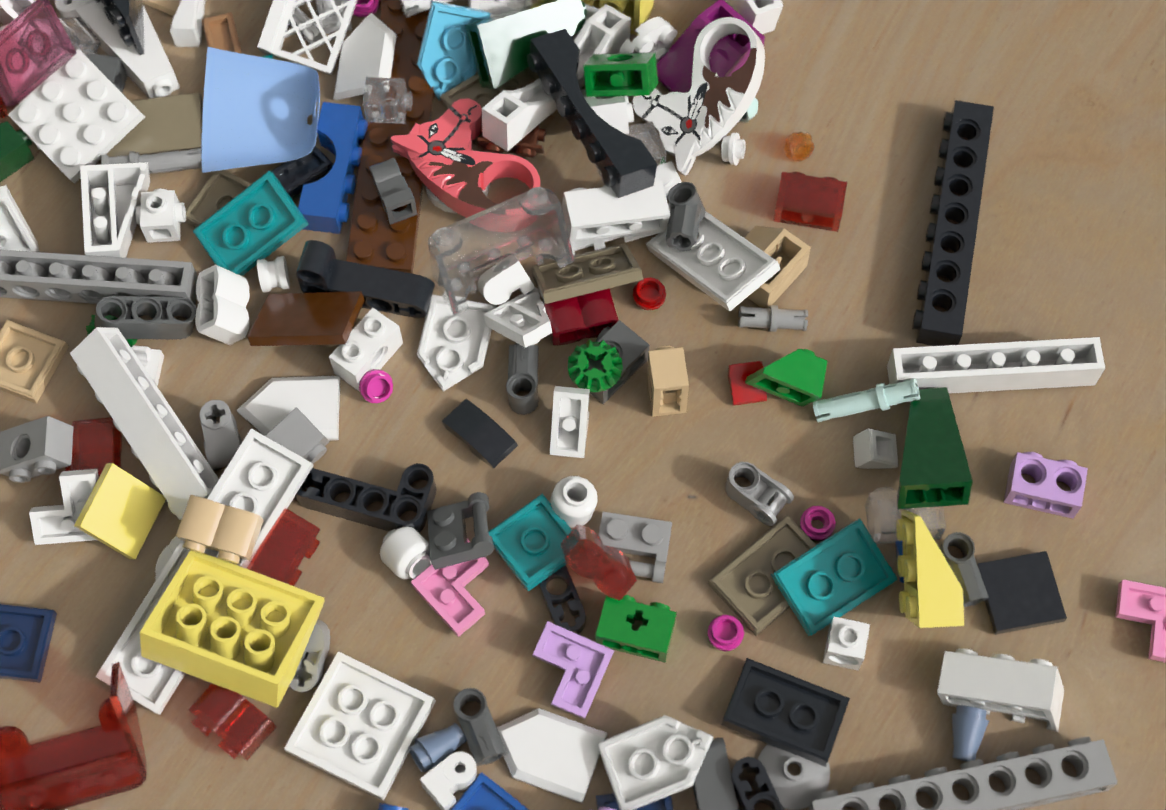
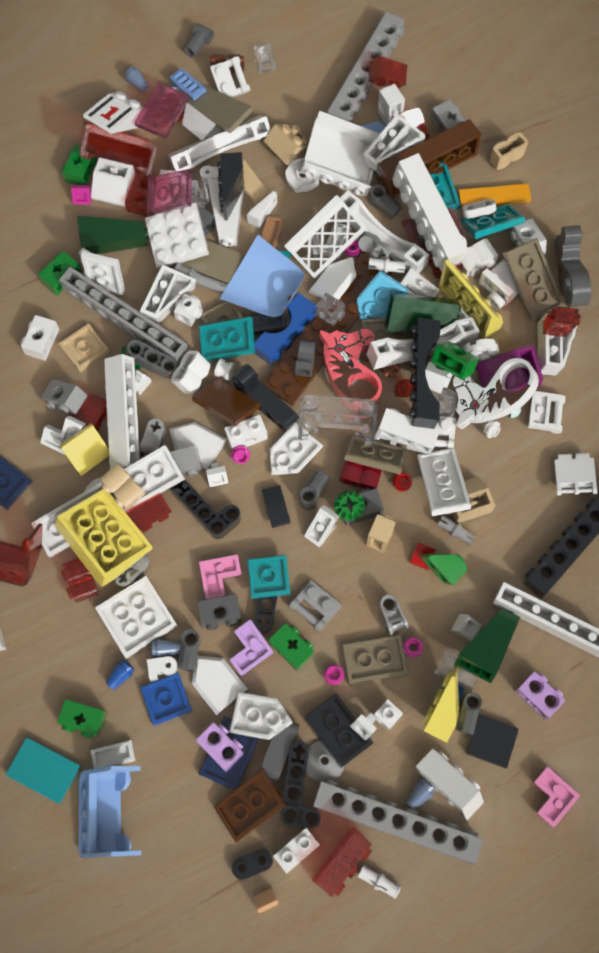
camera: 30 degrees right, 5 degrees up
white head [380,526,432,579] -> none
dark grey plate [427,492,494,570] -> none
white leg [478,254,535,305] -> none
white wing [484,287,552,348] -> none
white head [549,476,598,528] -> none
clear red brick [561,525,637,600] -> none
dark grey piece [666,182,706,252] -> none
teal tile [770,518,898,636] -> none
clear red brick [773,172,847,232] -> none
clear orange plate [783,132,814,162] -> none
light aqua pin [813,378,920,422] -> none
none -> dark grey brick [197,594,242,630]
none -> white tile [206,462,228,487]
none -> white tile [350,713,377,740]
none -> clear red tile [394,379,413,398]
none -> white plate [528,391,566,434]
none -> white plate [554,453,597,496]

